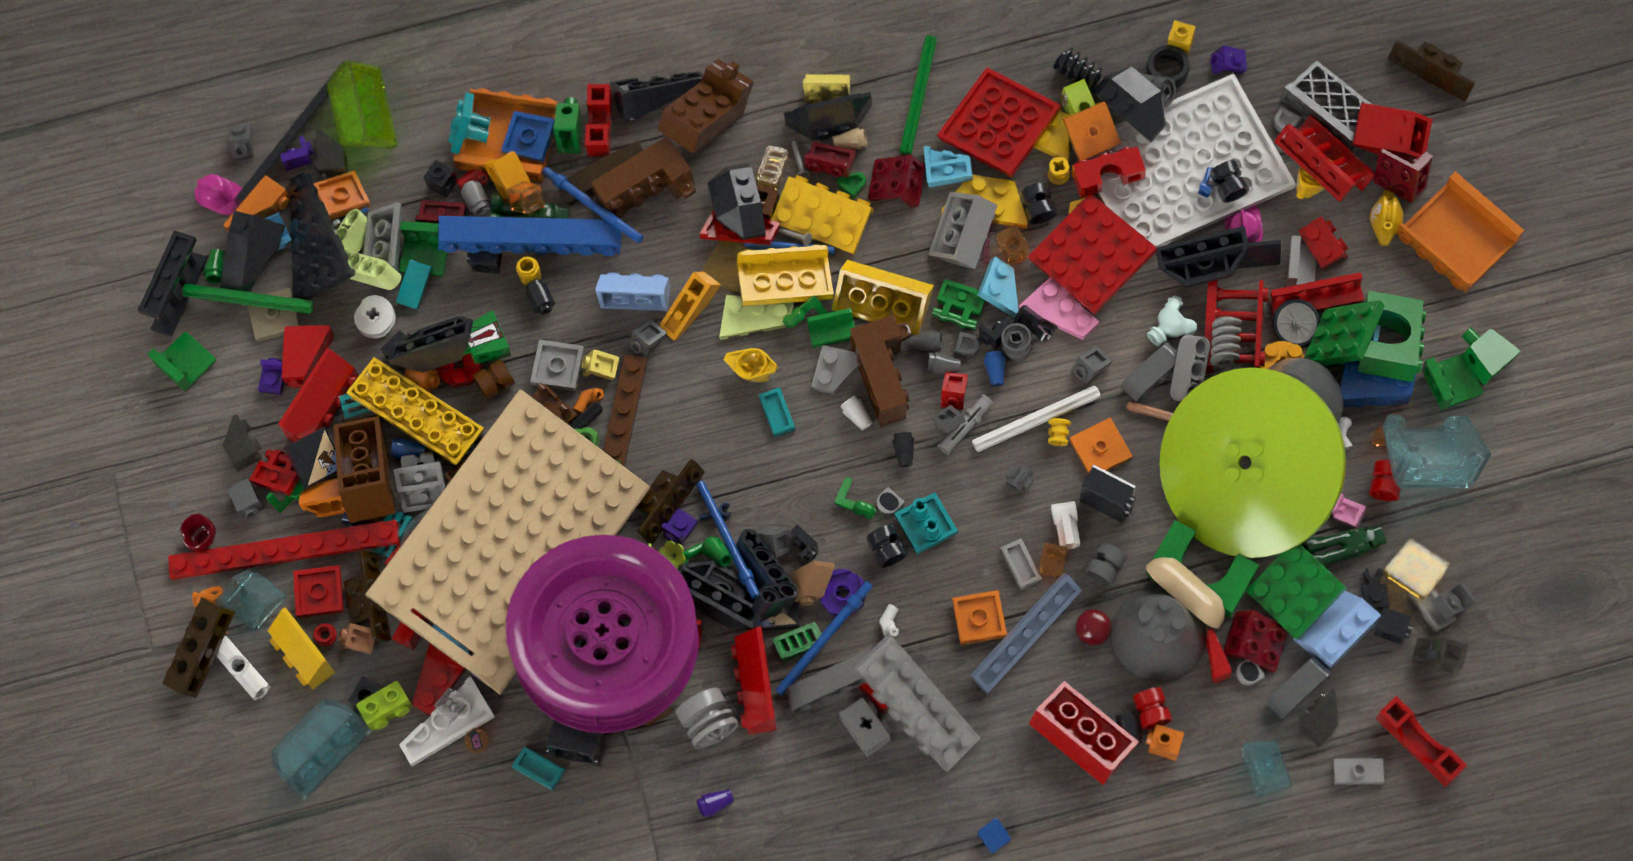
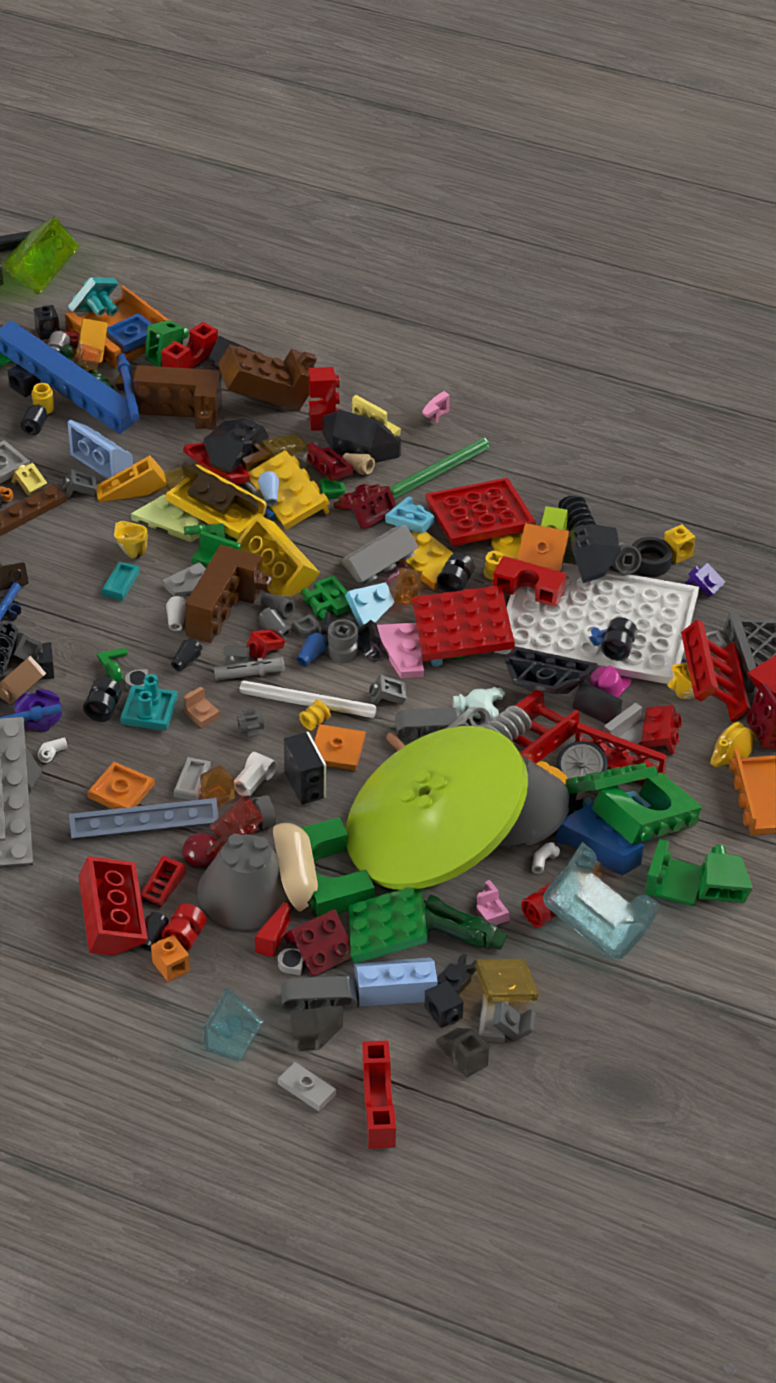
camera: 30 degrees right, 25 degrees down
none -> red slope [140,855,187,907]
none -> dark brown bracket [182,462,258,515]
none -> nougat bracket [183,687,220,729]
none -> clear red bracket [205,796,264,856]
none -> light blue cone [258,472,279,506]
none -> red arch [308,367,340,431]
none -> bright pink slope [422,391,450,423]

